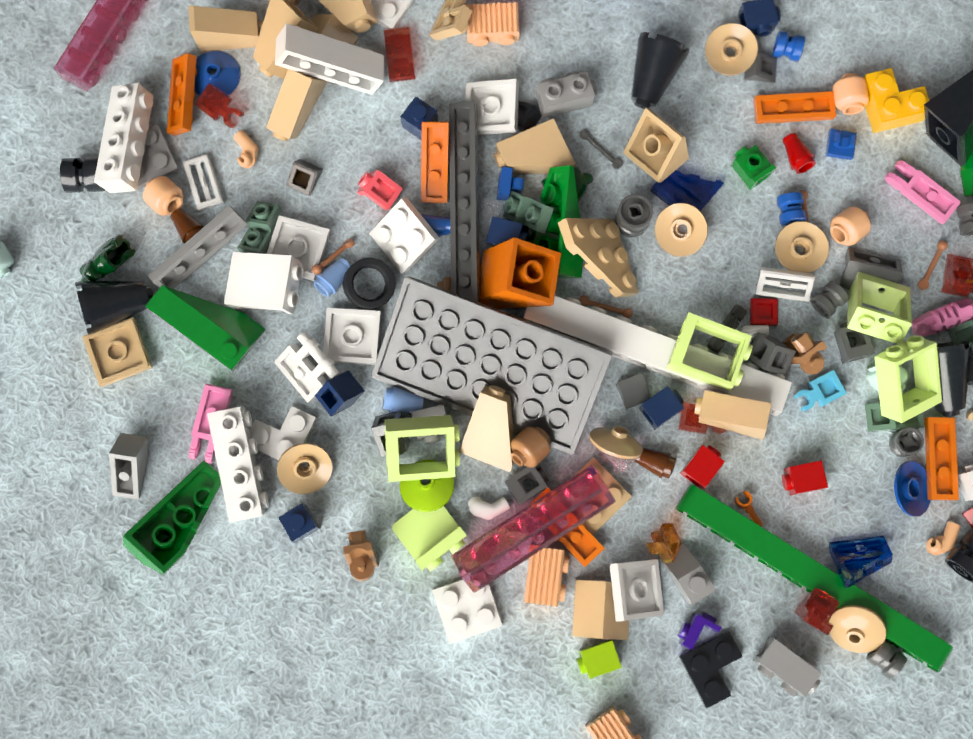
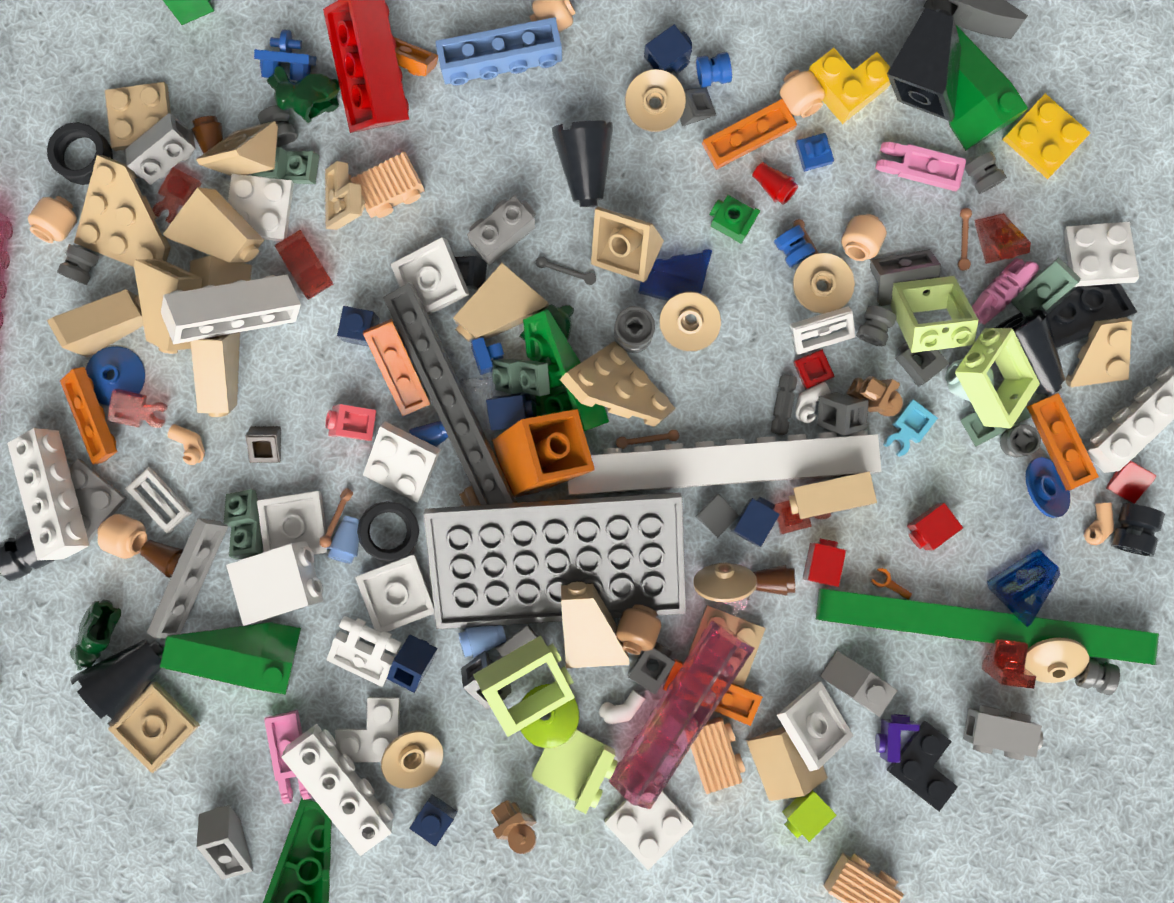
camera: 25 degrees left, 5 degrees up
clear orange tile [646,523,682,563] -> none
yellowish green window [666,312,753,391] -> none

